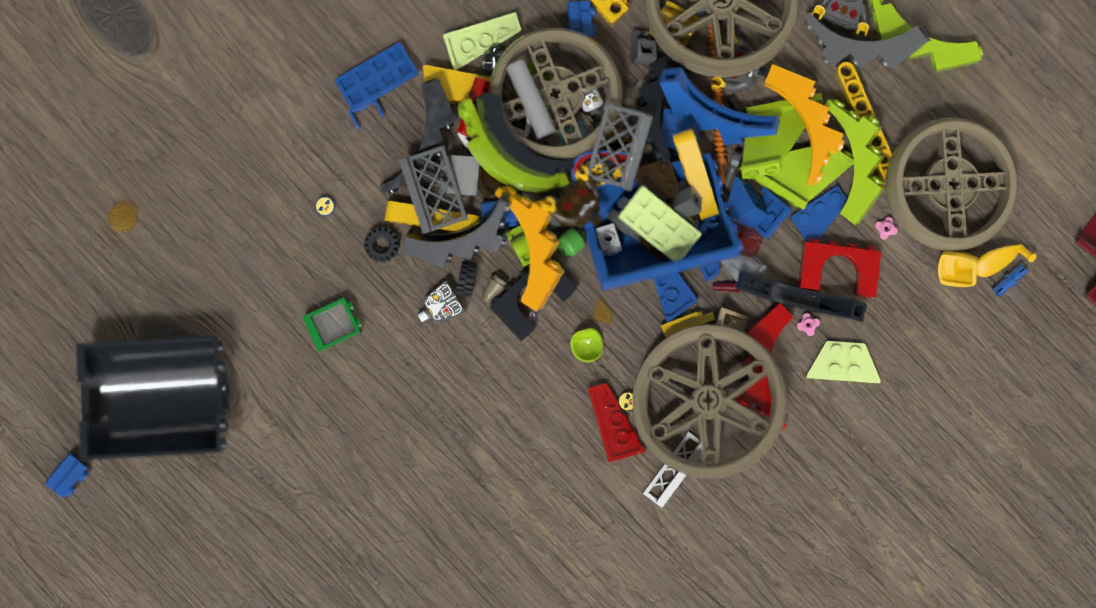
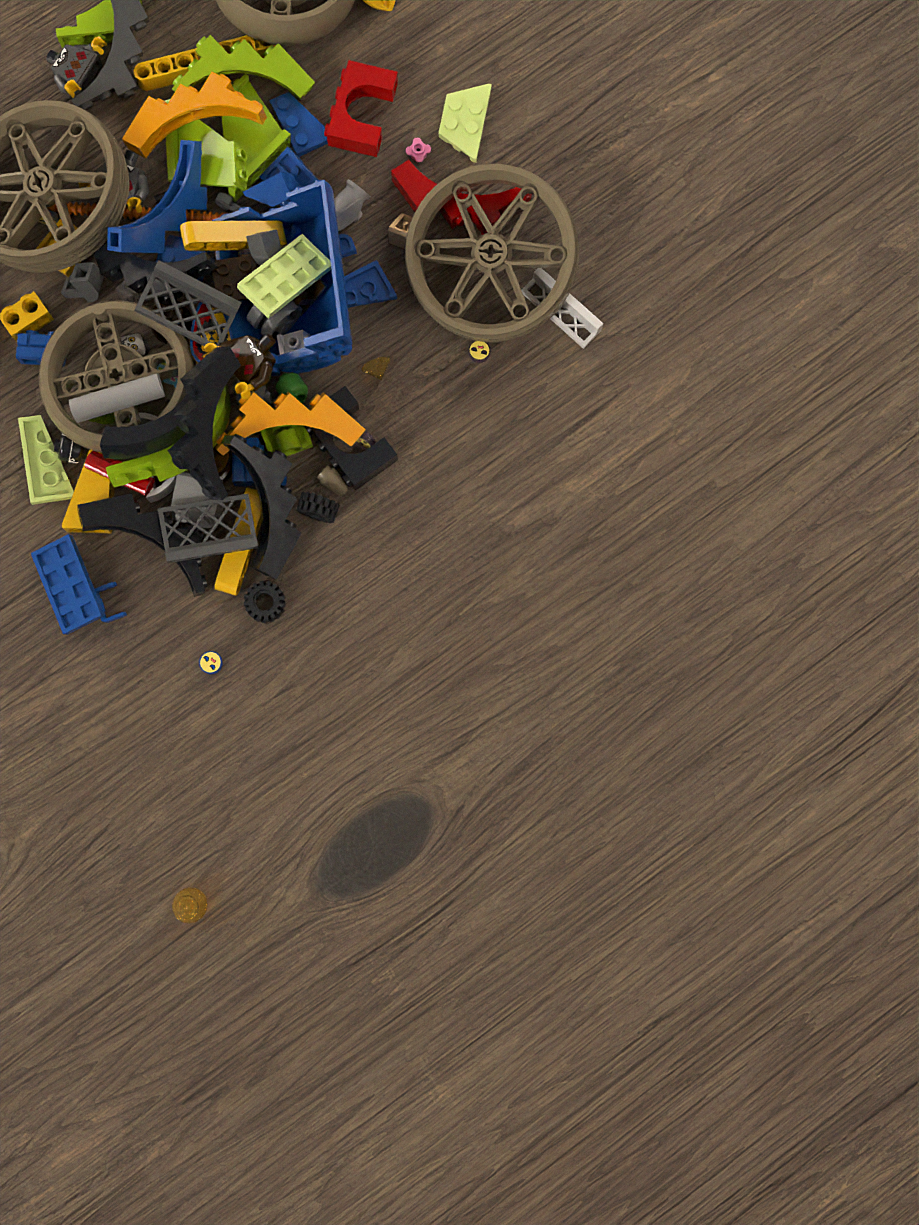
camera: 85 degrees left, 5 degrees down
blue brick [45,453,89,498] -> none
black cylinder [76,336,230,460] -> none
window [302,298,363,353] -> none
torso [417,281,466,324] -> none
lime helmet [570,328,603,362] -> none
red wing [587,383,646,463] -> none
yellow hinge [661,311,715,338] -> none
dark red animal [712,282,740,293] -> none
black arch [735,270,867,322] -> none
bright pink plate [875,217,898,239] -> none
none -> black arch [168,346,241,500]

